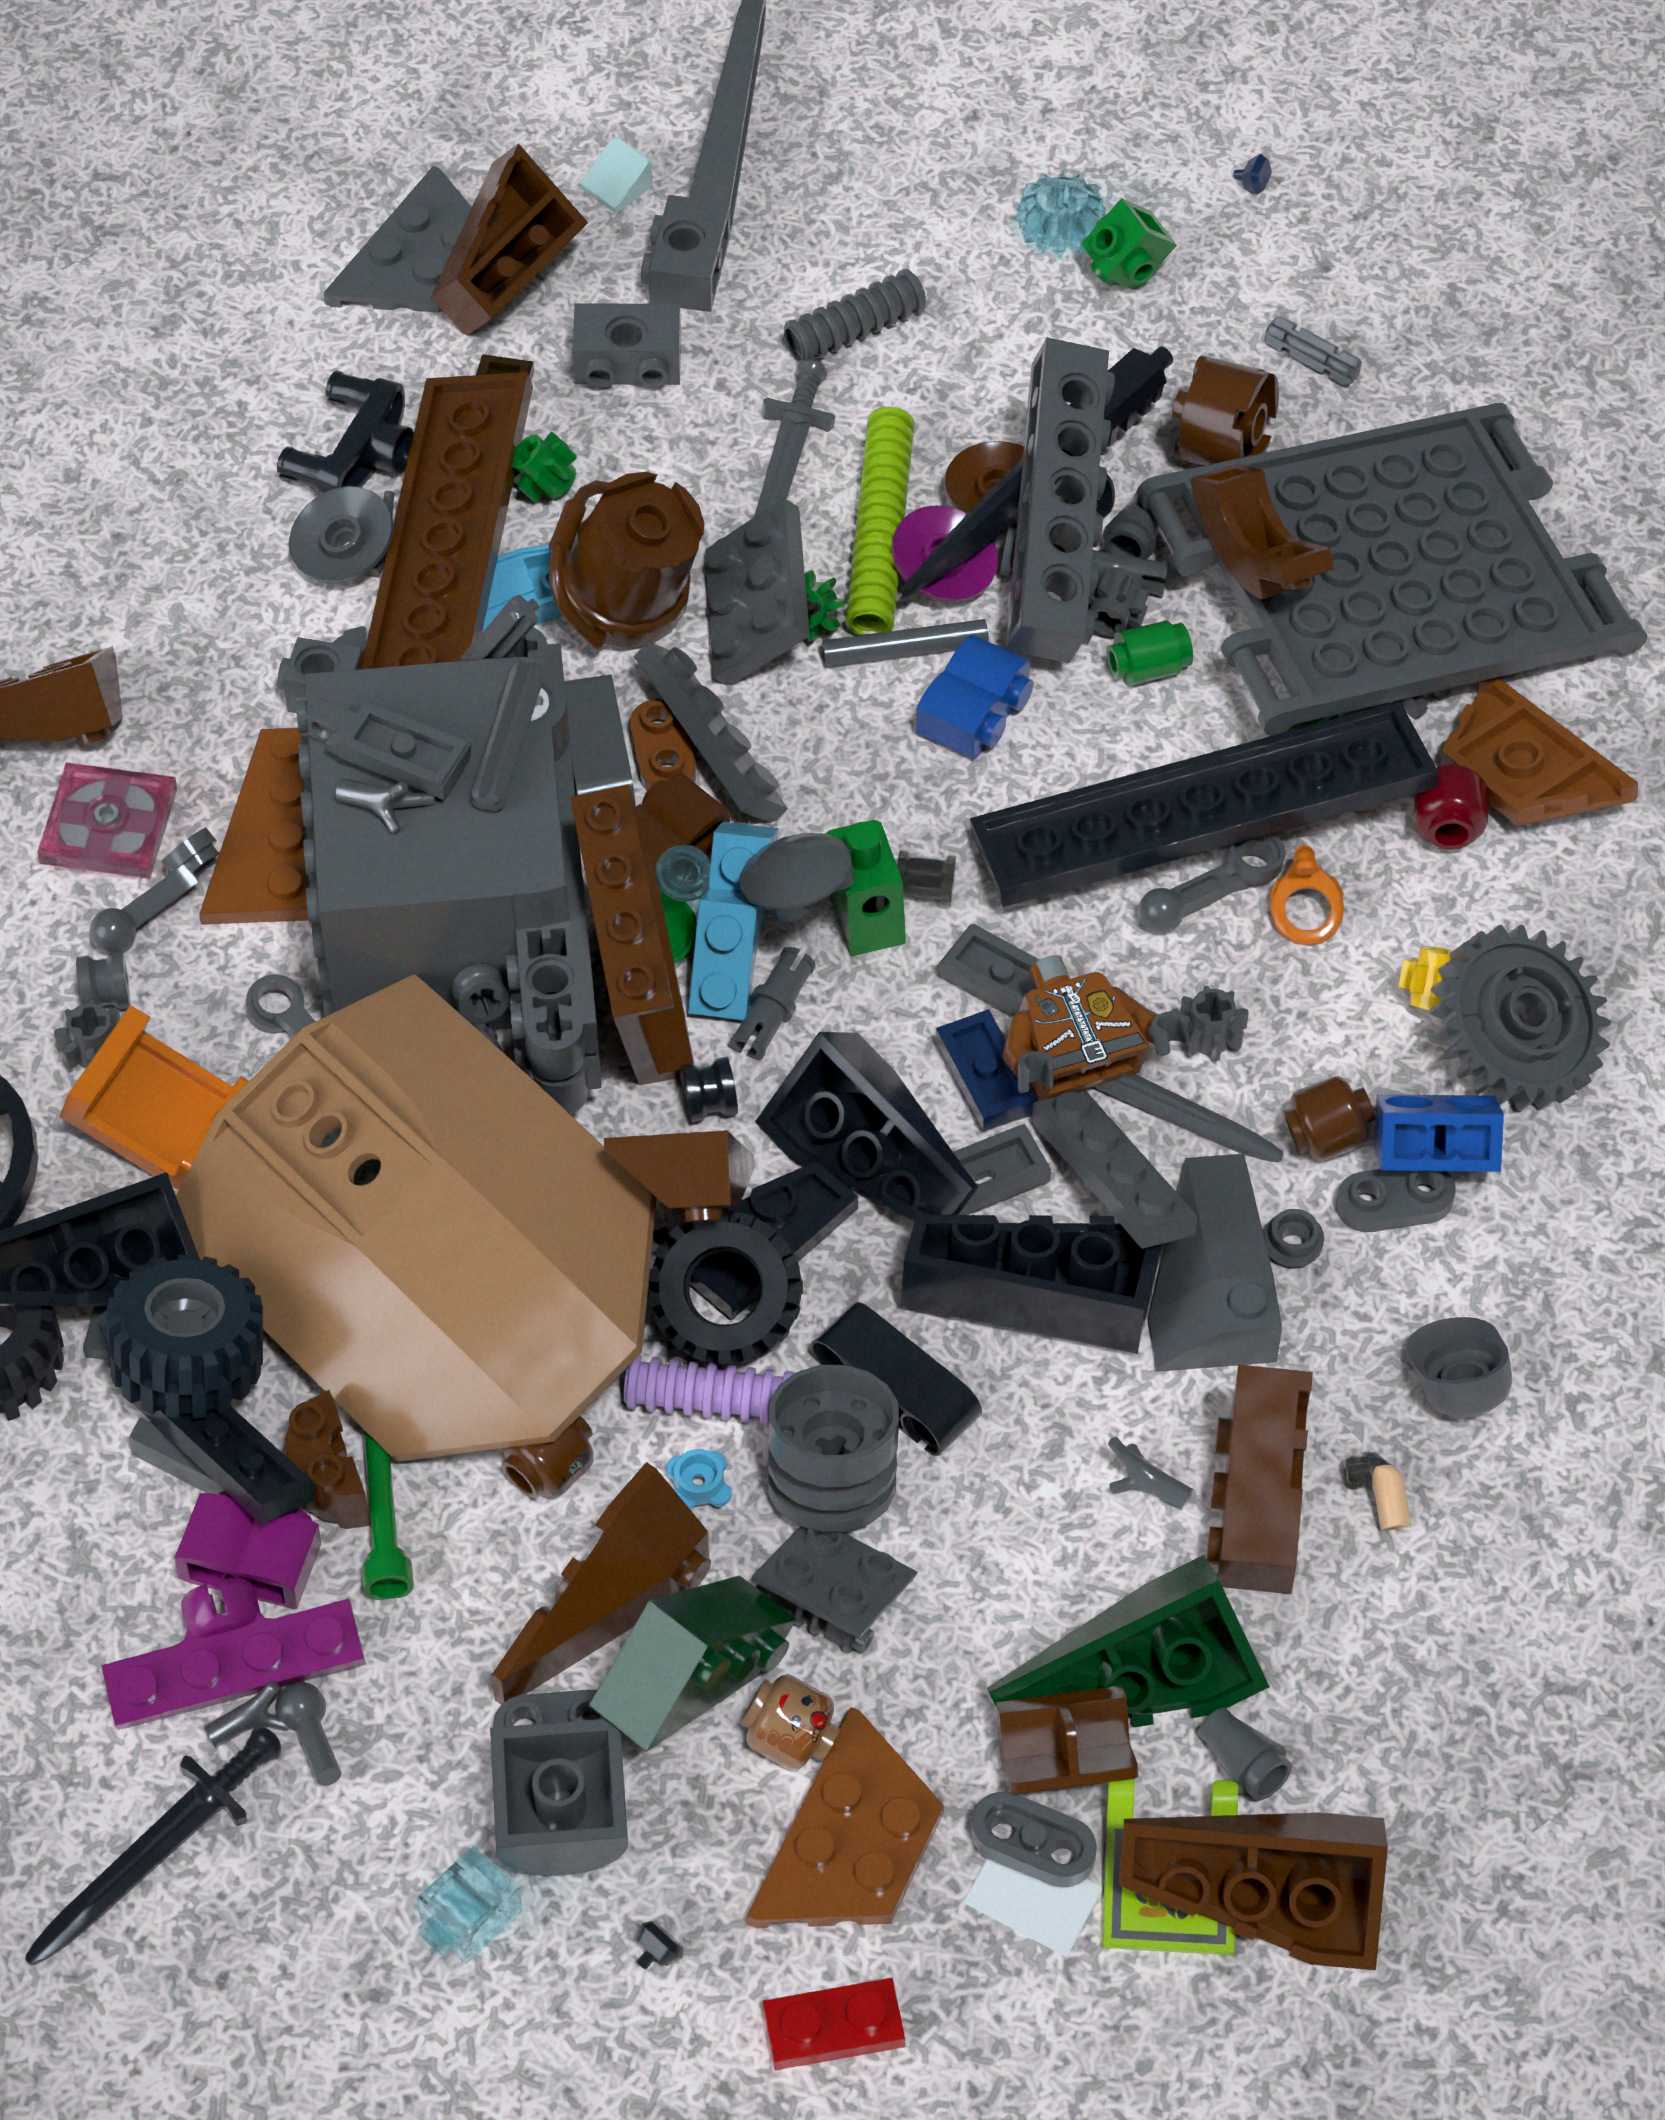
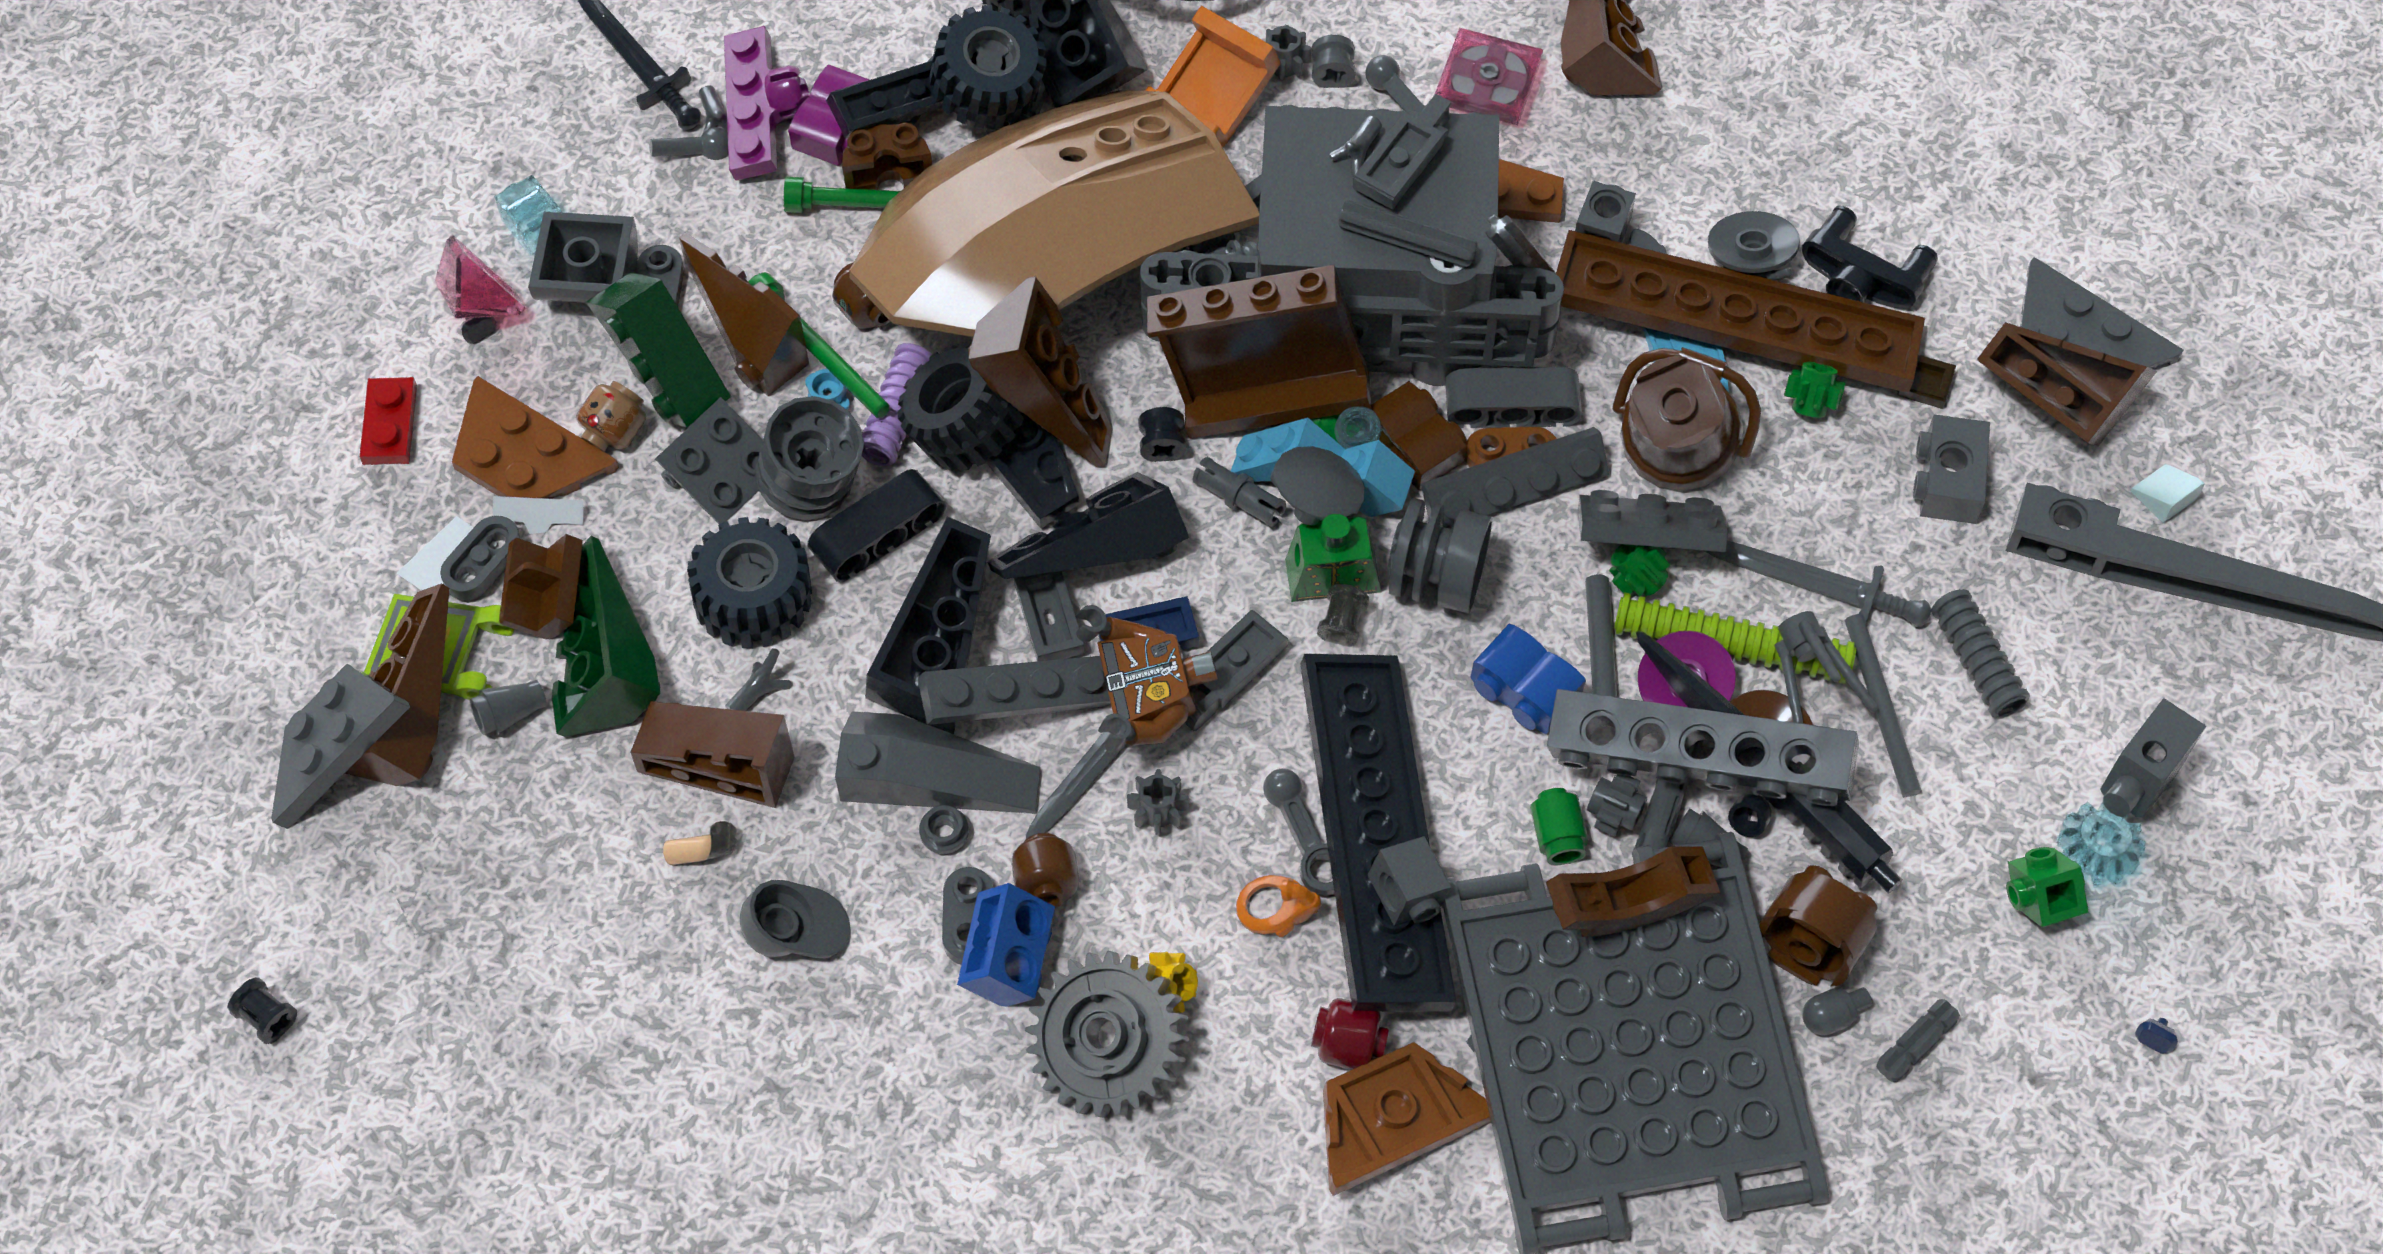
camera: 100 degrees right, 5 degrees up
none -> dark grey wing [271,664,410,829]
none -> clear pink slope [435,234,526,319]
none -> white sticker [493,496,583,534]
none -> black wheel [687,517,812,649]
none -> green piece [748,272,890,418]
none -> dark grey brick [1368,836,1451,925]
none -> dark grey wheel [1388,498,1493,614]
none -> dark grey plant [1774,611,1878,724]
none -> dark grey cylinder [1802,987,1872,1035]
none -> dark grey bar [1845,614,1922,798]
none -> dark grey torso [2100,698,2207,818]

